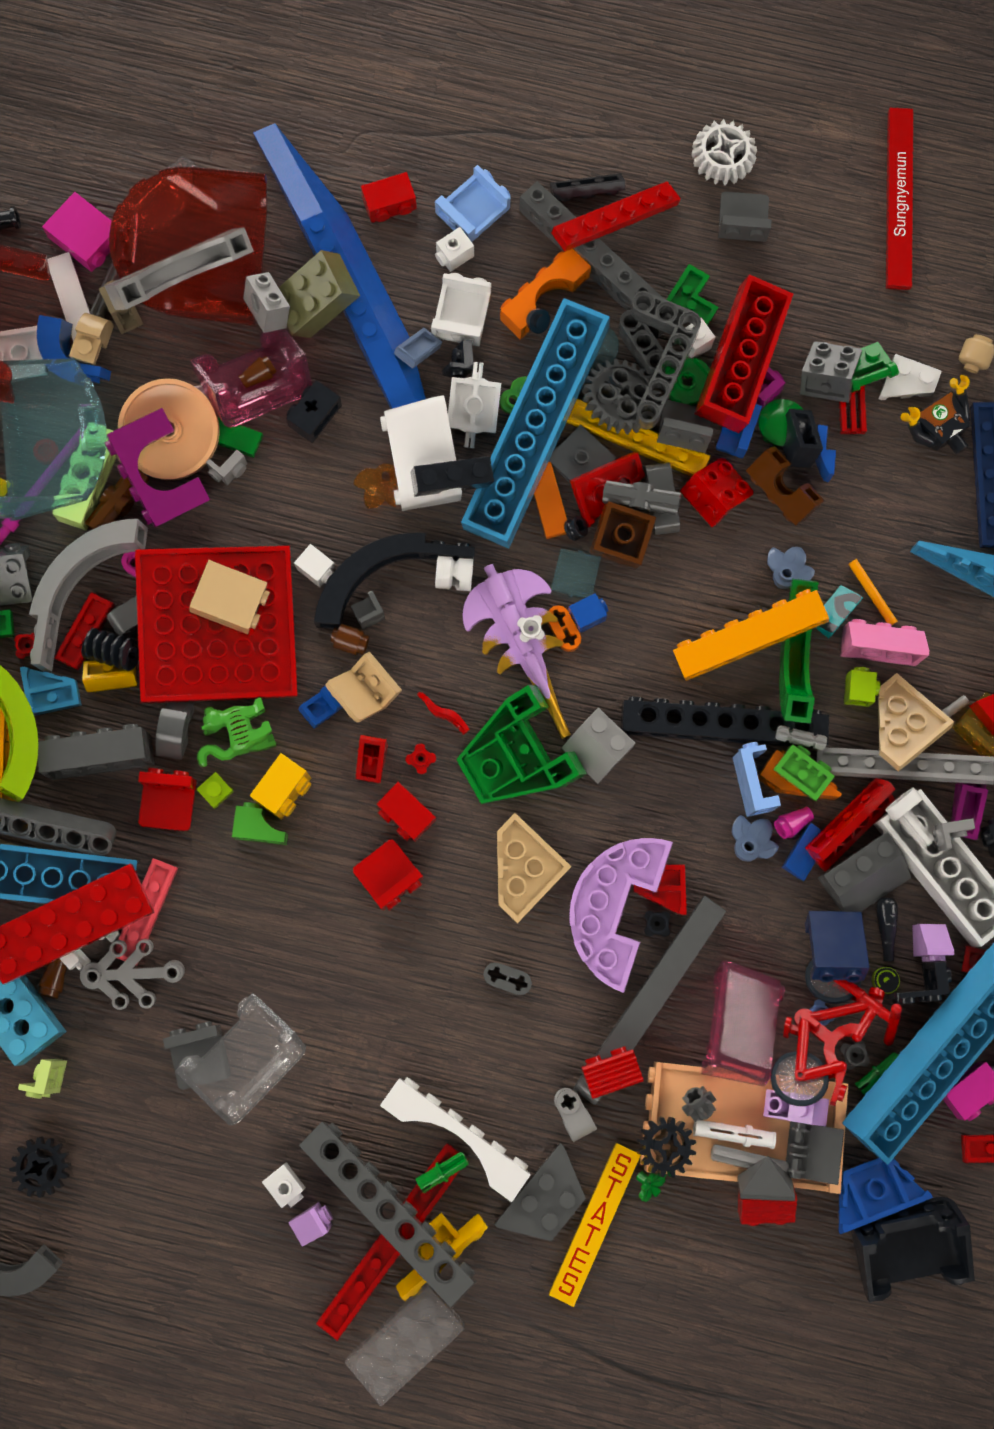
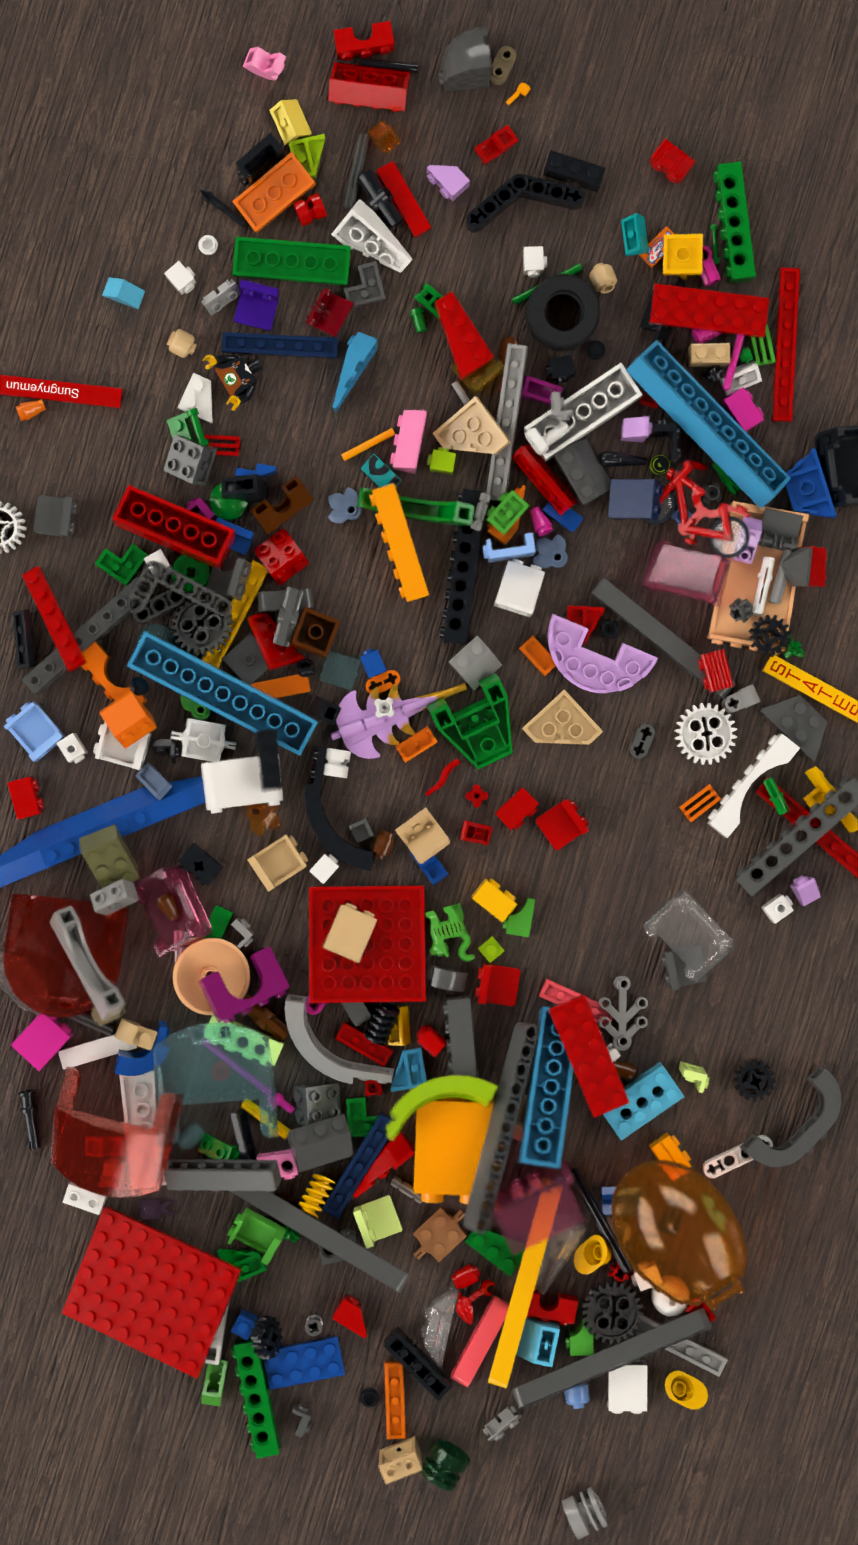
camera: 80 degrees left, 10 degrees up
none -> orange cone [16,399,46,421]
none -> orange slope [99,691,157,749]
none -> tan panel [247,834,309,892]
none -> black brick [307,695,341,725]
none -> orange hinge [395,726,438,763]
none -> red brick [416,1025,446,1057]
none -> white slope [494,559,545,617]
none -> orange tile [519,635,556,677]
none -> white gear [674,703,737,765]
none -> orange tile [679,784,721,822]

